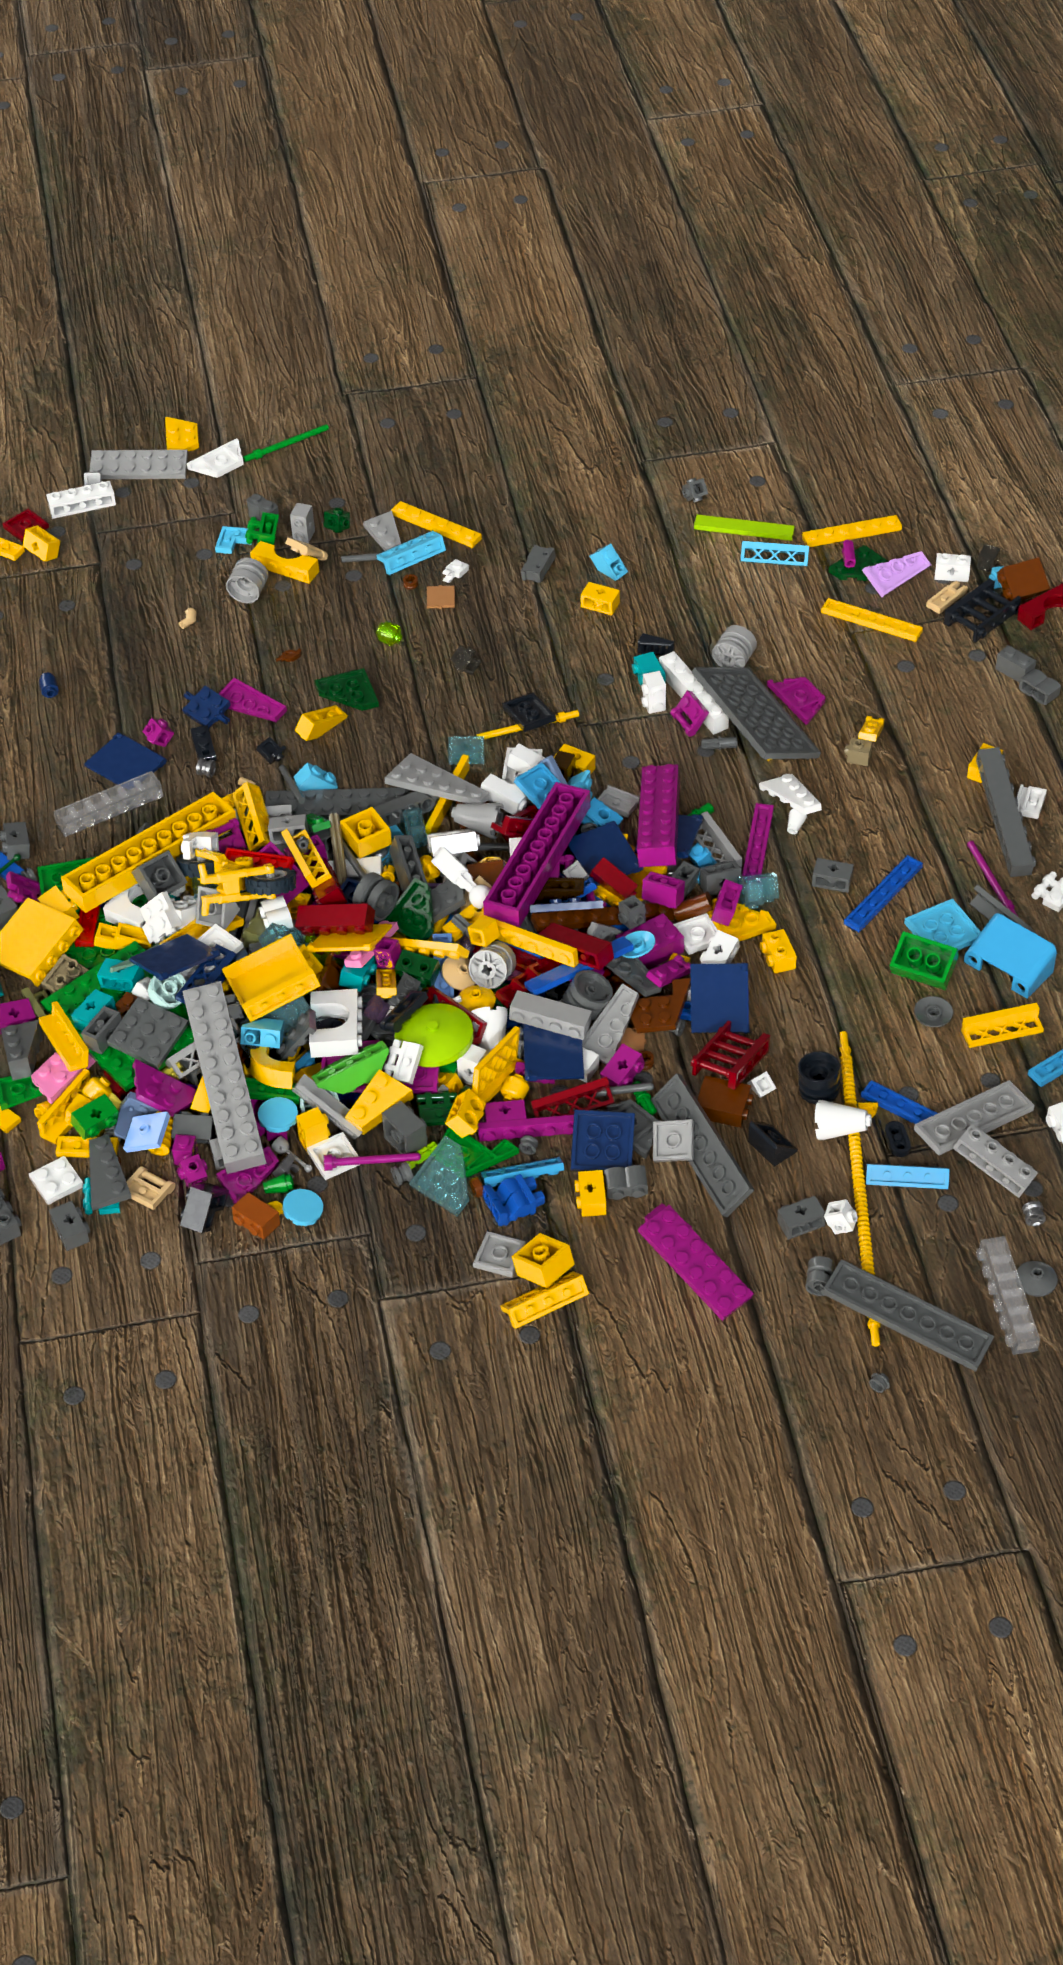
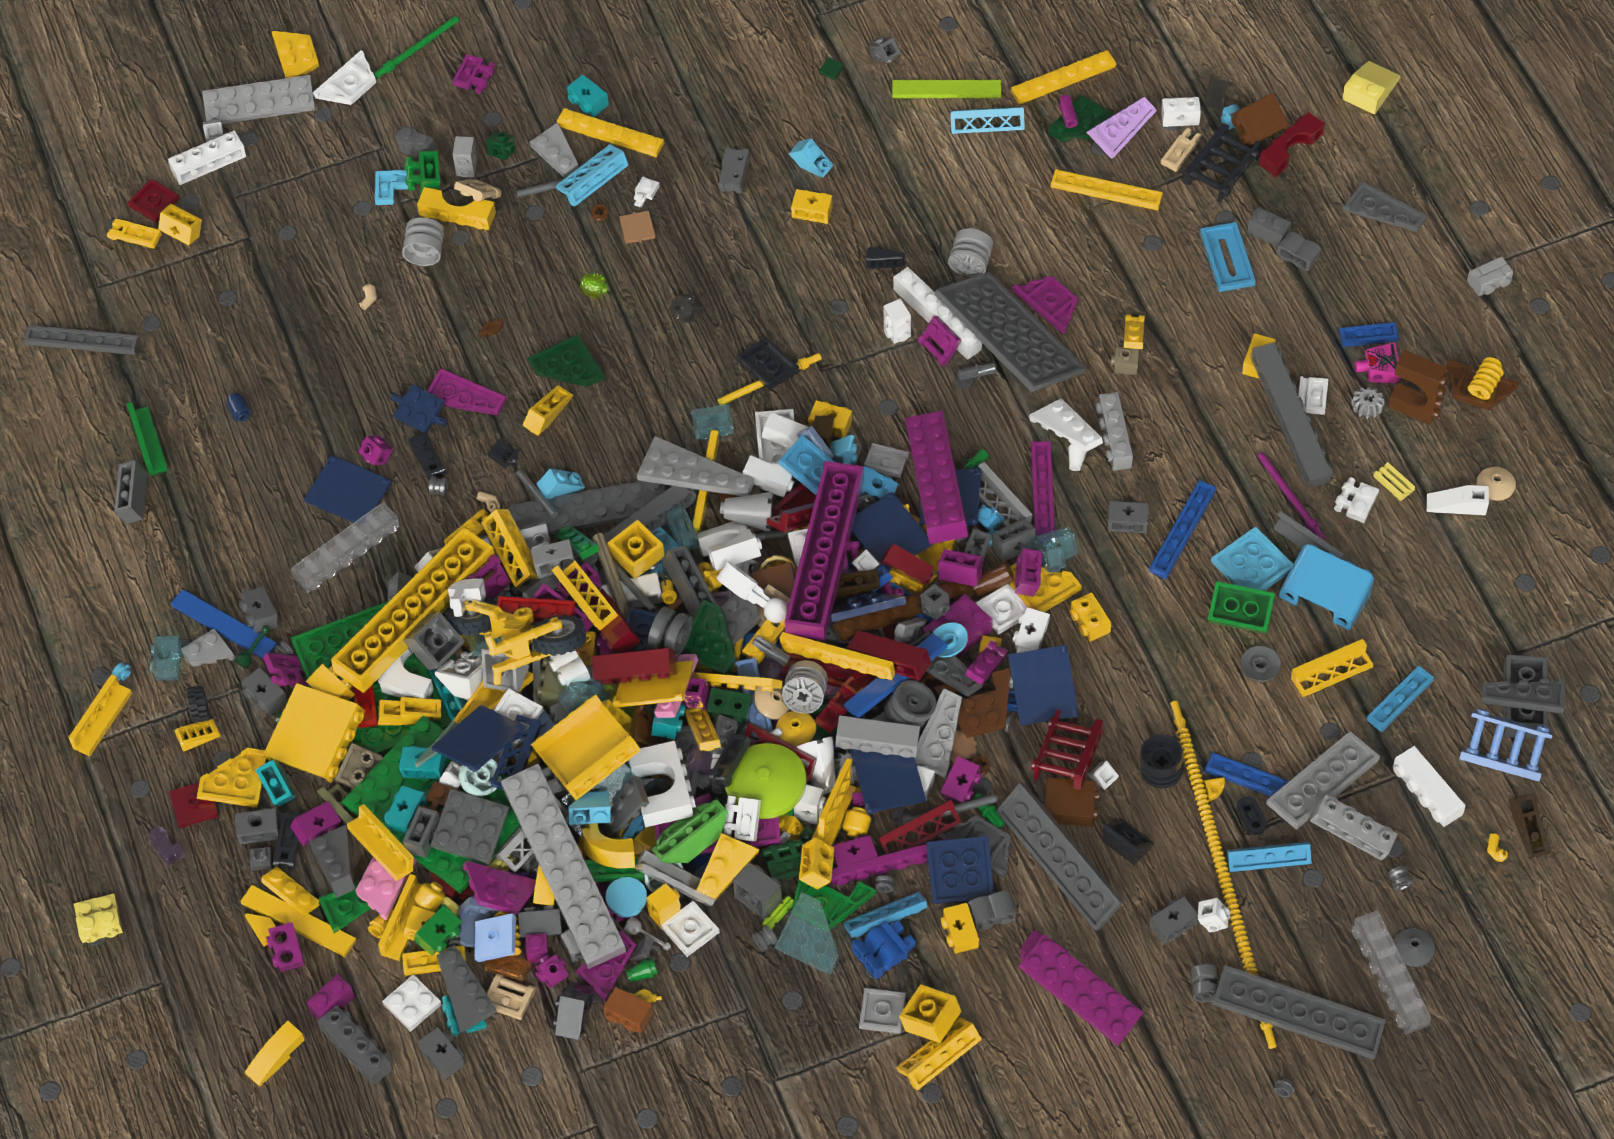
camera: 10 degrees left, 10 degrees up
white plate [140,891,182,945] -> none
medium azure tile [282,1189,323,1226] -> none
dark grey arm [296,836,309,853] -> none
magenta piece [324,1153,421,1171] -> none
yellow brick [467,916,500,947] -> none
reddish brown tile [469,1177,483,1198] -> none
teal brick [632,652,666,685] -> none
light grey tile [653,1119,694,1162] -> none
white cone [815,1100,872,1140] -> none
none -> magenta plate [453,54,495,94]
none -> clear orange plate [485,956,532,981]
none -> teal brick [567,74,609,117]
none -> dark green tile [819,57,844,80]
none -> light grey brick [1096,392,1133,471]
none -> dark azure piece [1200,222,1256,292]

